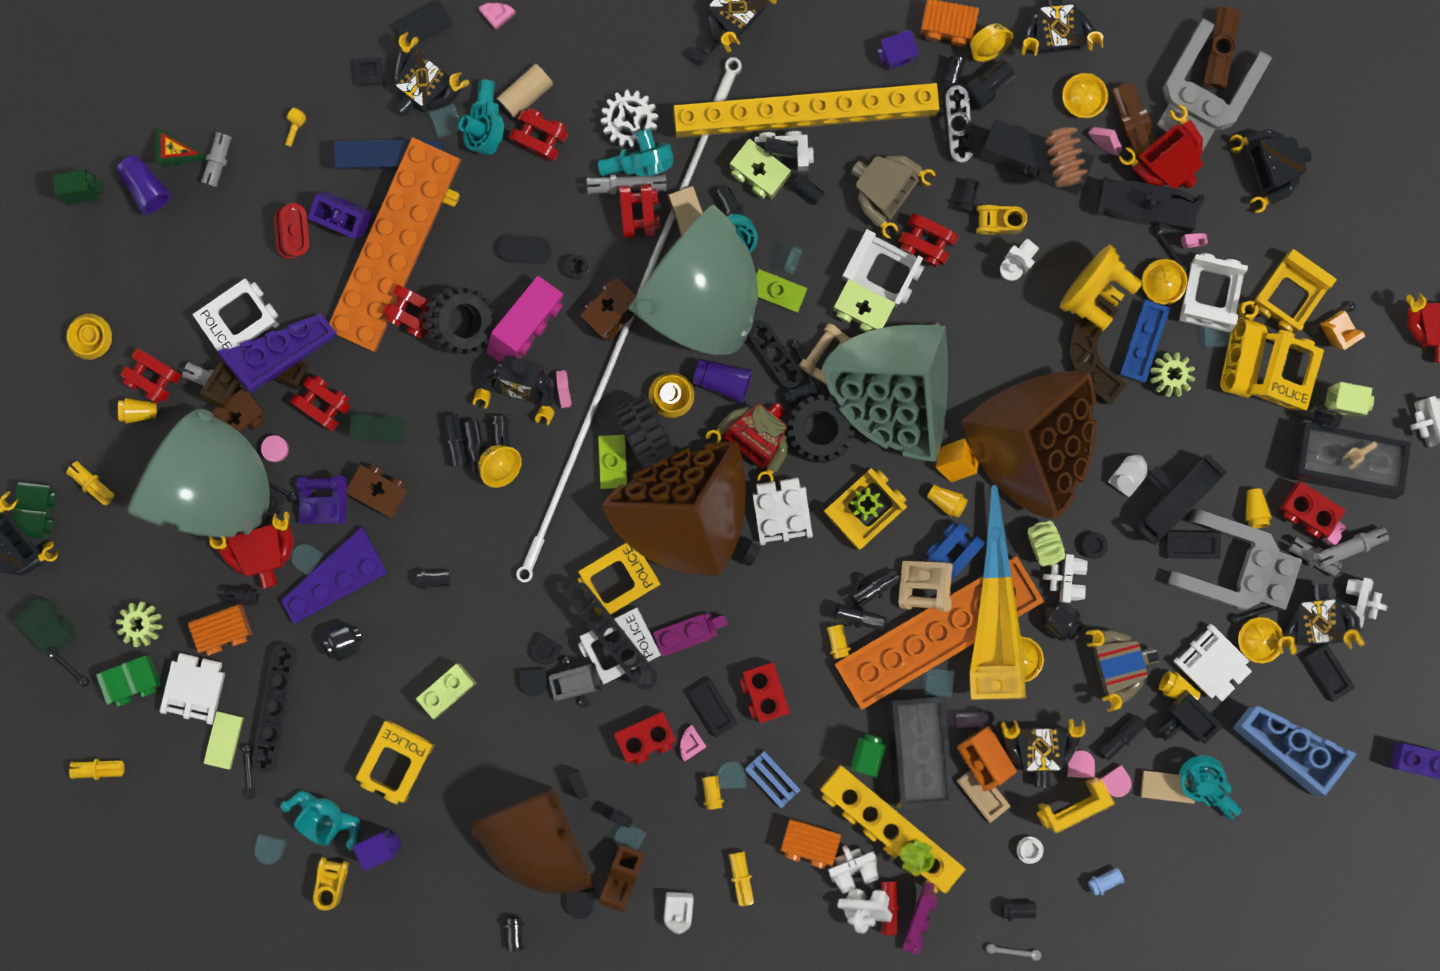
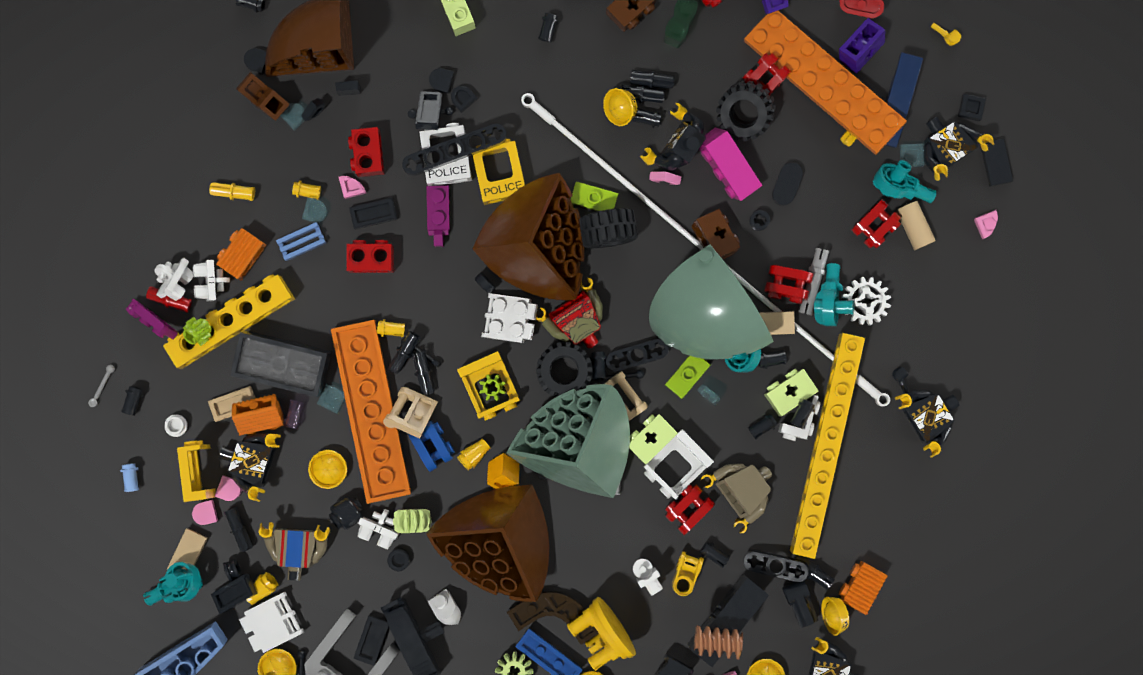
camera: 110 degrees right, 0 degrees up
yellow hat [649,372,695,418] -> none
white plate [664,892,693,934] -> none
dark purple plant [693,359,753,405] -> none
green brick [850,734,886,777] -> none
dark purple brick [877,30,919,71] -> none
yellow plate [970,485,1026,700] -> none

